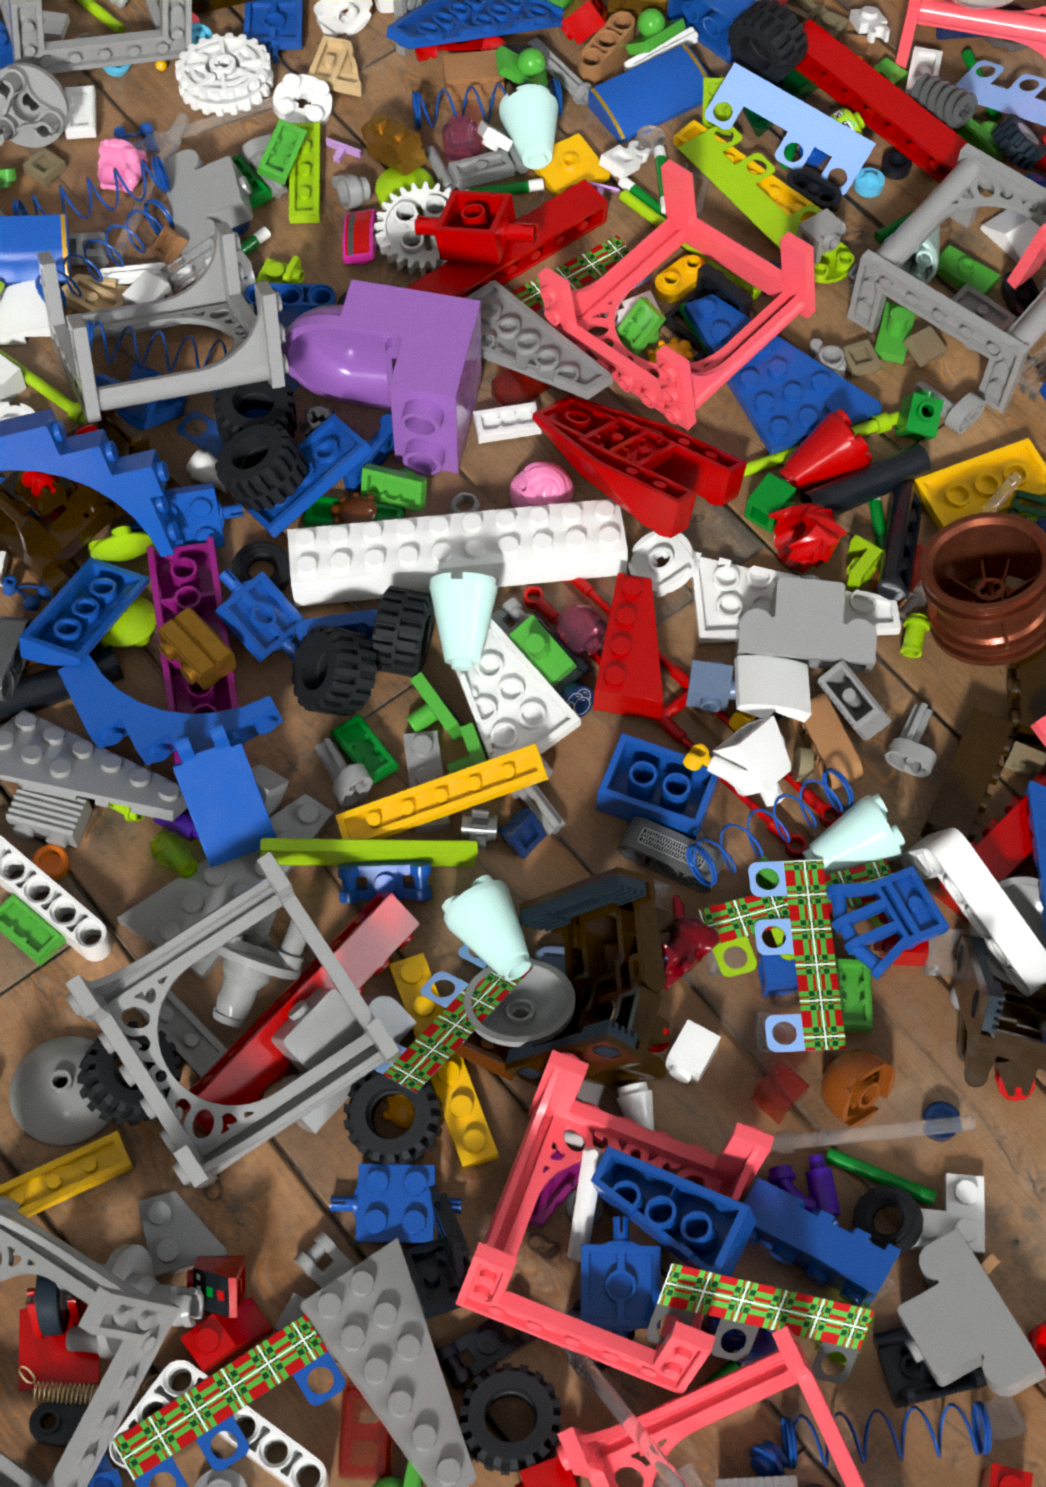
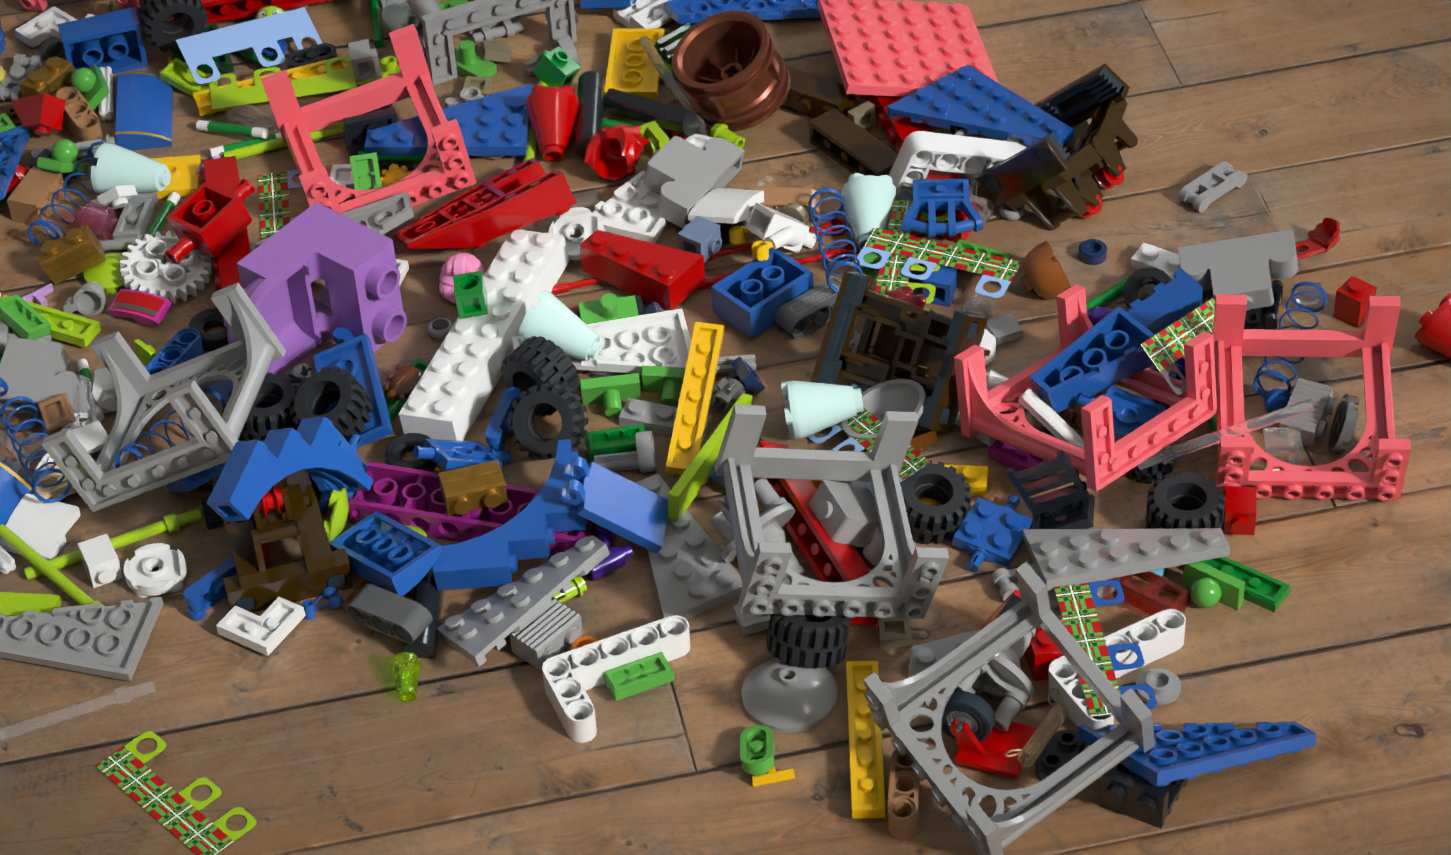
camera: 60 degrees left, 20 degrees down
clear neon green cone [150,831,198,879] -> none
bright green tile [361,463,427,512] -> none
black plate [436,1318,538,1390] -> none
clear pink head [557,603,607,655] -> none
white plate [599,140,650,180] -> none
clear tile [636,125,666,155] -> none
yellow plate [654,254,706,303] -> none
green brick [744,473,796,533] -> none
clear red panel [751,1060,810,1124] -> none
clear bar [770,1115,976,1155] -> none
light grey brick [817,660,892,741] -> none
medium azure tile [853,168,885,198] -> none
black tile [881,150,912,180] -> none
light grey piece [885,702,937,777] -> none
none -> green brick [453,271,488,319]
none -> light grey tile [985,313,1023,346]

